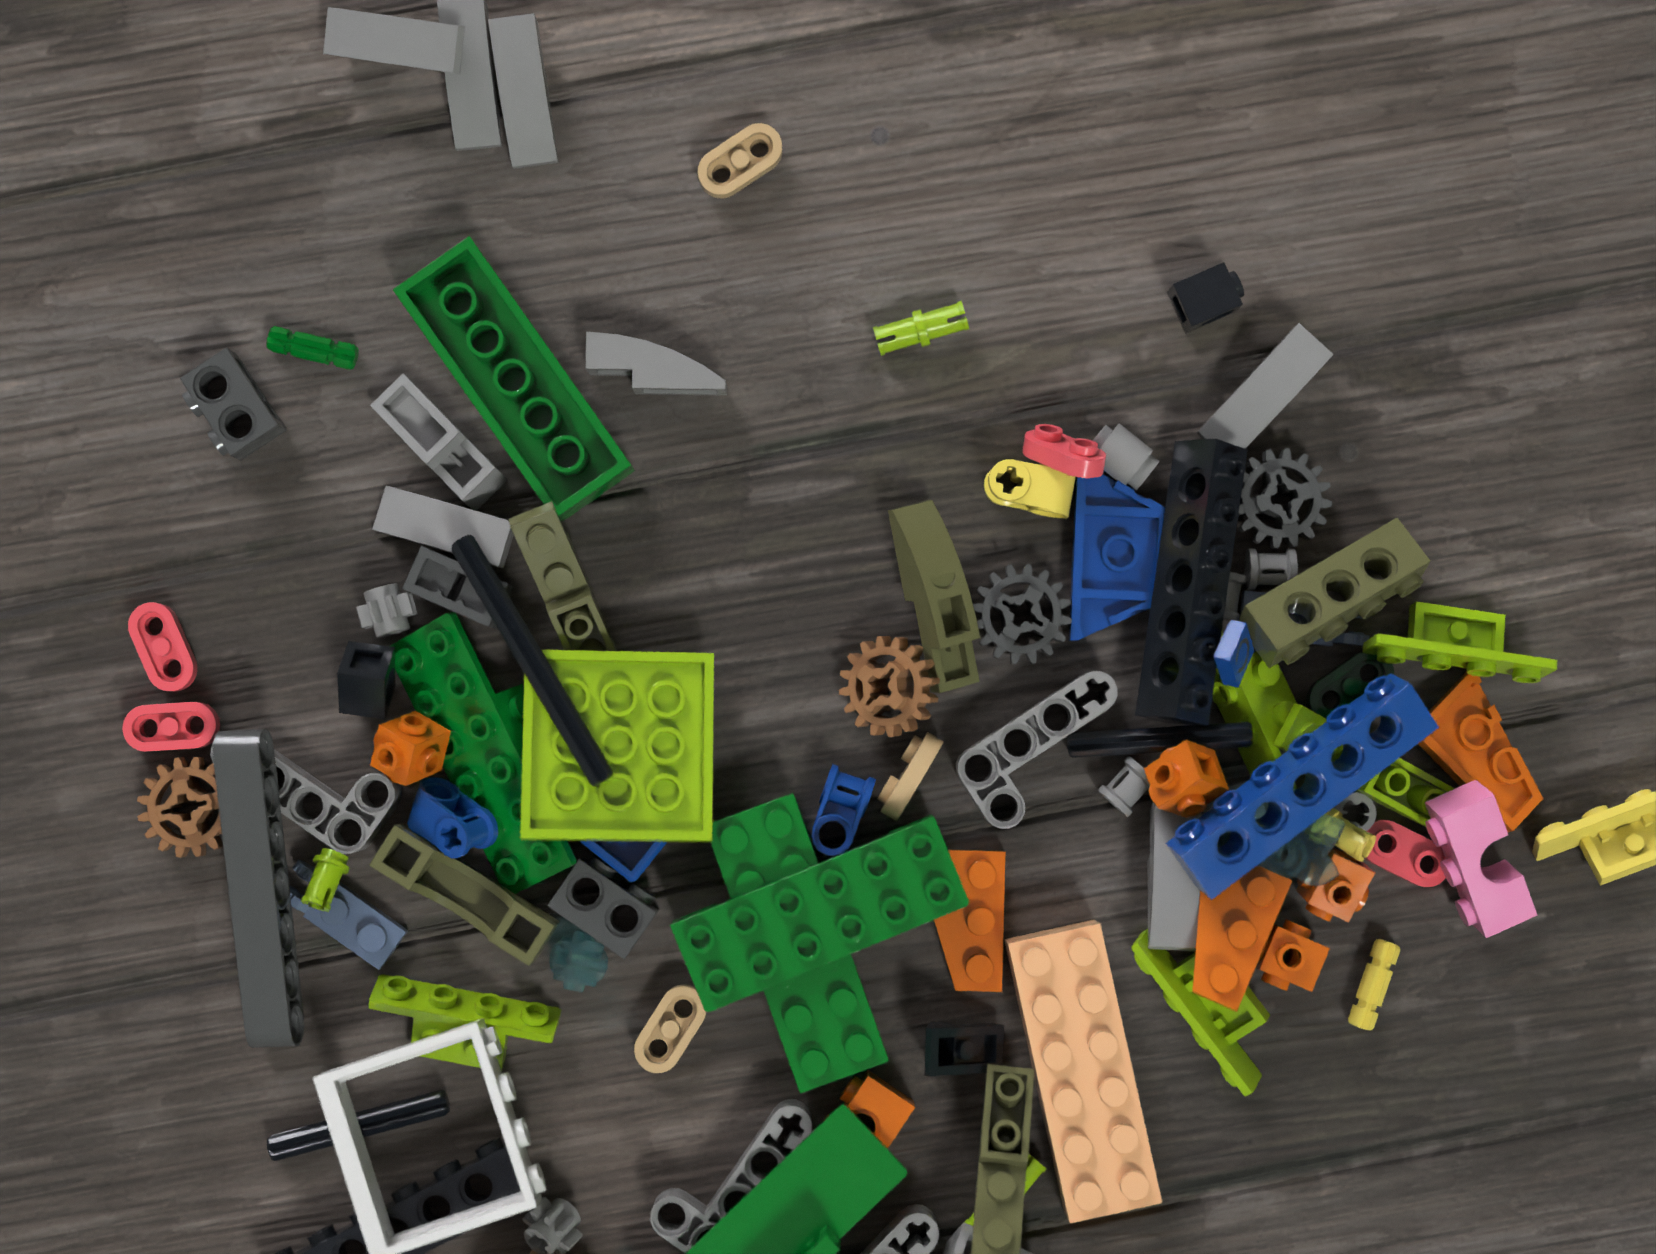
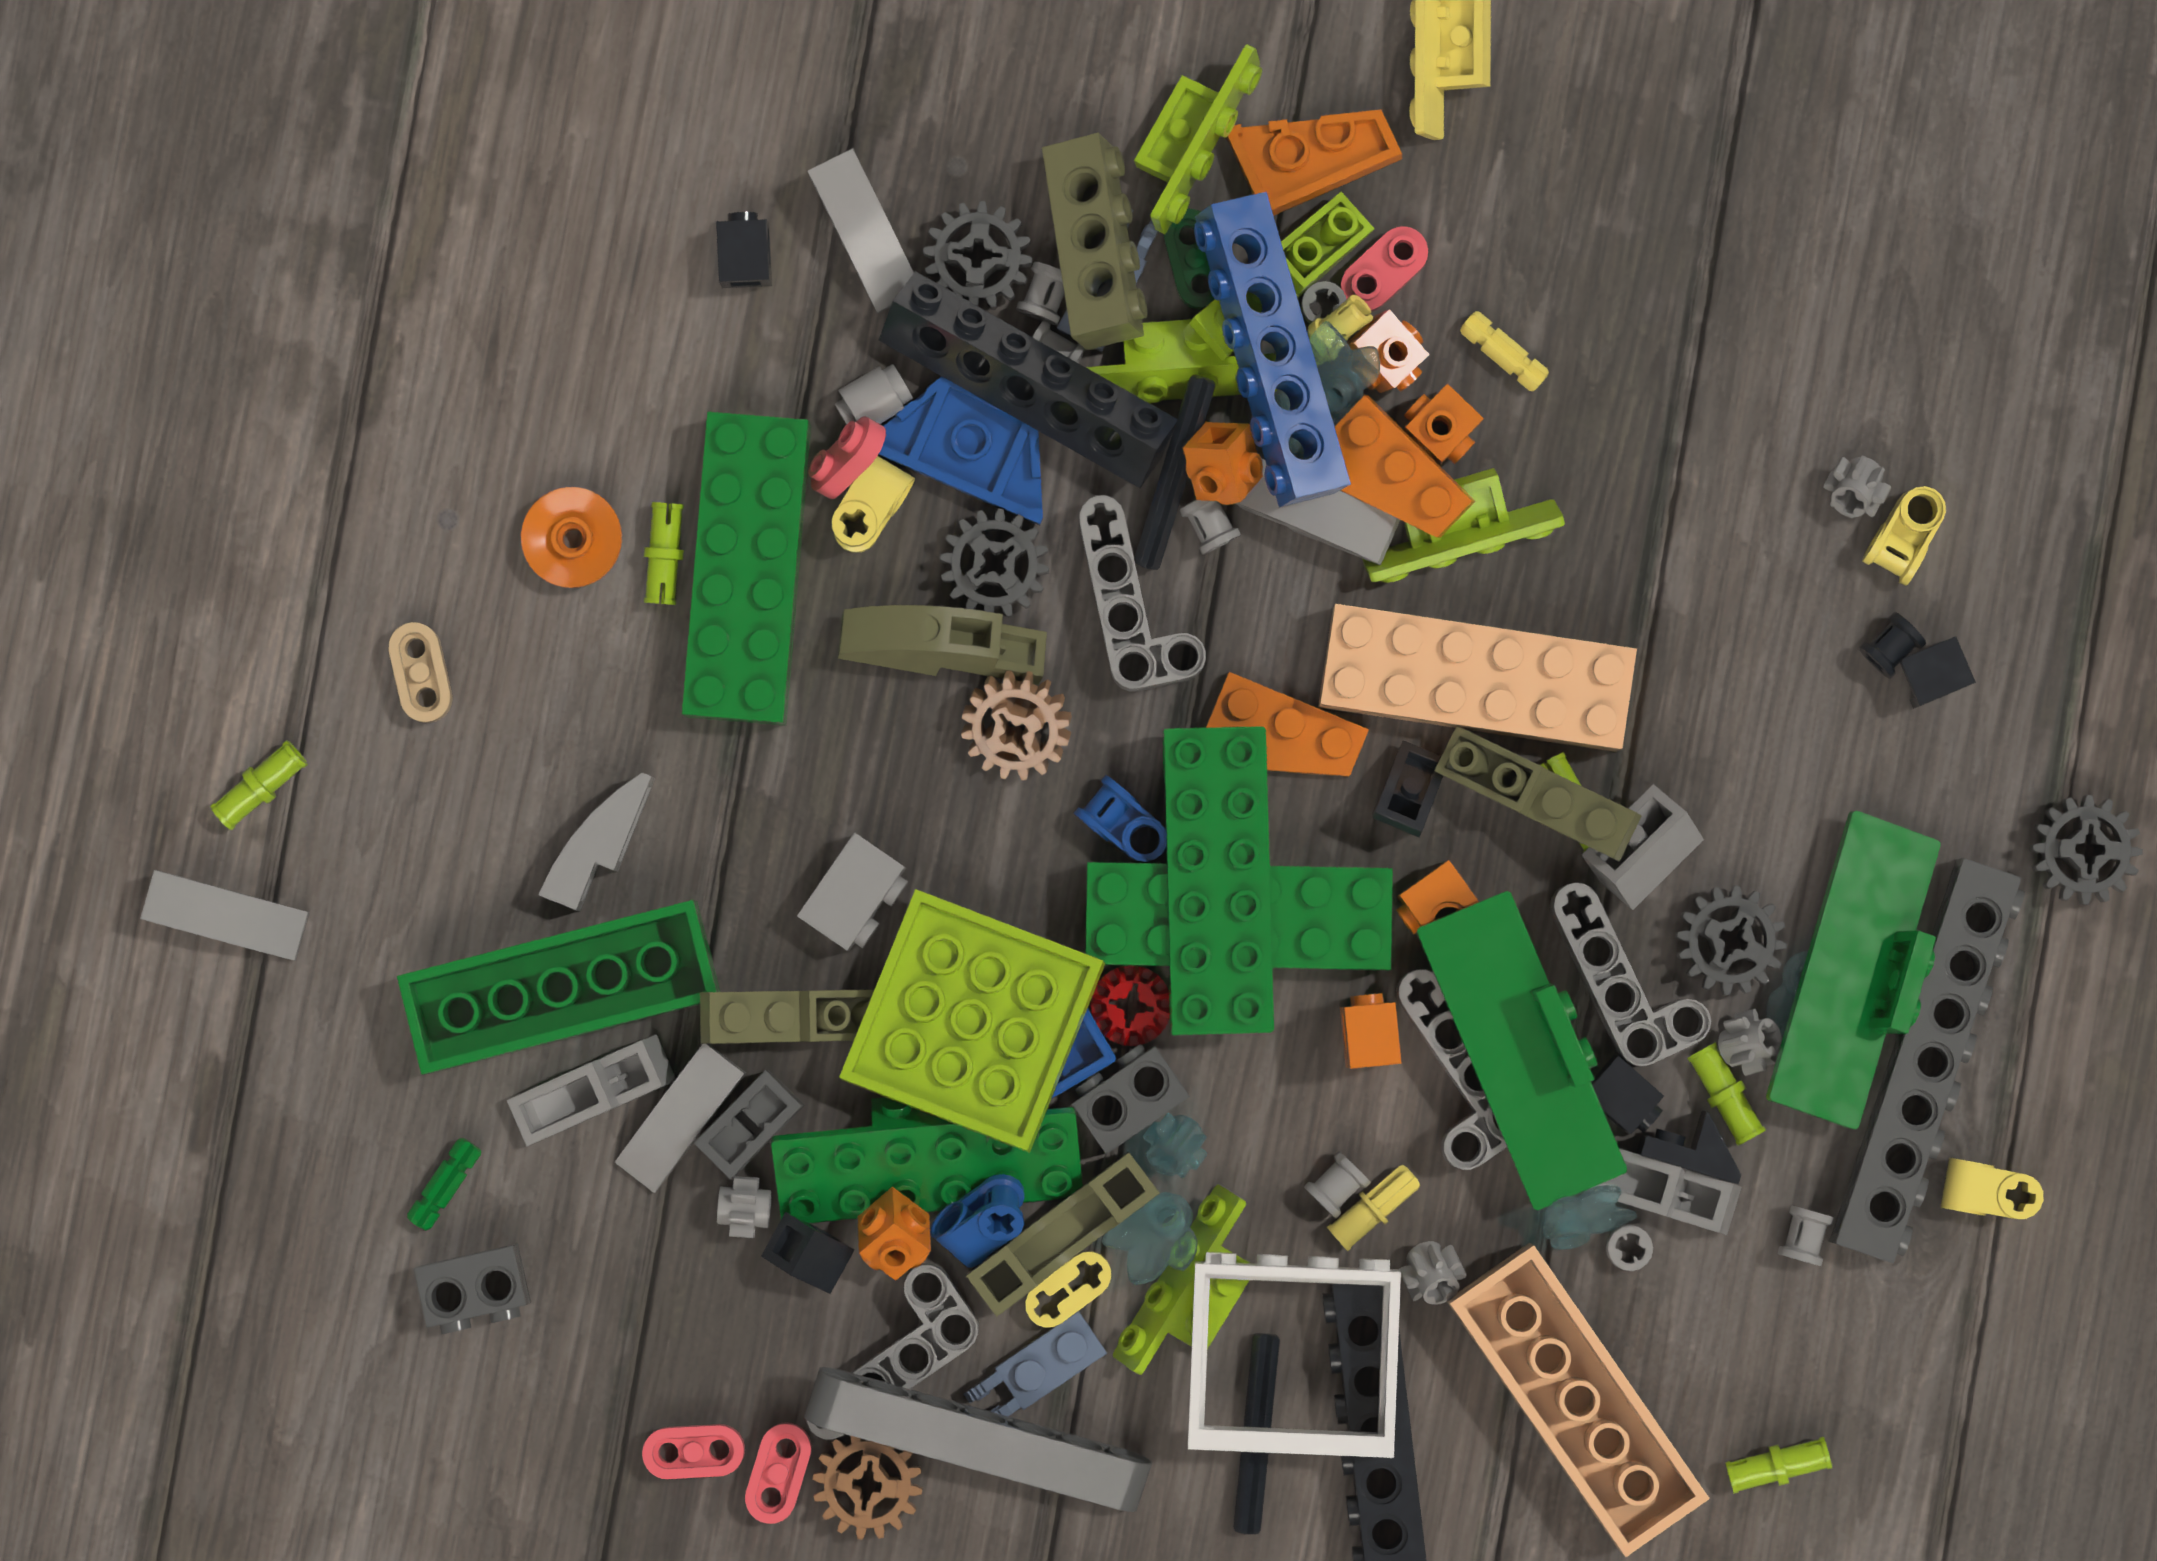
camera: 65 degrees left, 0 degrees up
lime pin [301,848,350,912] -> none
light grey slope [323,7,465,74] -> none
black axle [451,534,613,786] -> none
light grey slope [488,13,558,169] -> none
tan plate [634,984,707,1073] -> none
tan plate [877,732,944,821] -> none
blue tile [1214,620,1254,687] -> none
bright pink arch [1425,779,1537,938] -> none
none -> lime pin [210,740,308,830]
none -> orange dish [521,487,622,588]
none -> green brick [682,412,811,726]
none -> light grey brick [797,832,908,951]
none -> light yellow beam [1025,1251,1111,1328]
none -> red gear [1091,965,1170,1046]
none -> clear light blue plate [1102,1192,1198,1285]
none -> light grey bush [1304,1151,1371,1218]
none -> light yellow axle [1327,1165,1420,1251]
none -> orange brick [1340,993,1402,1069]

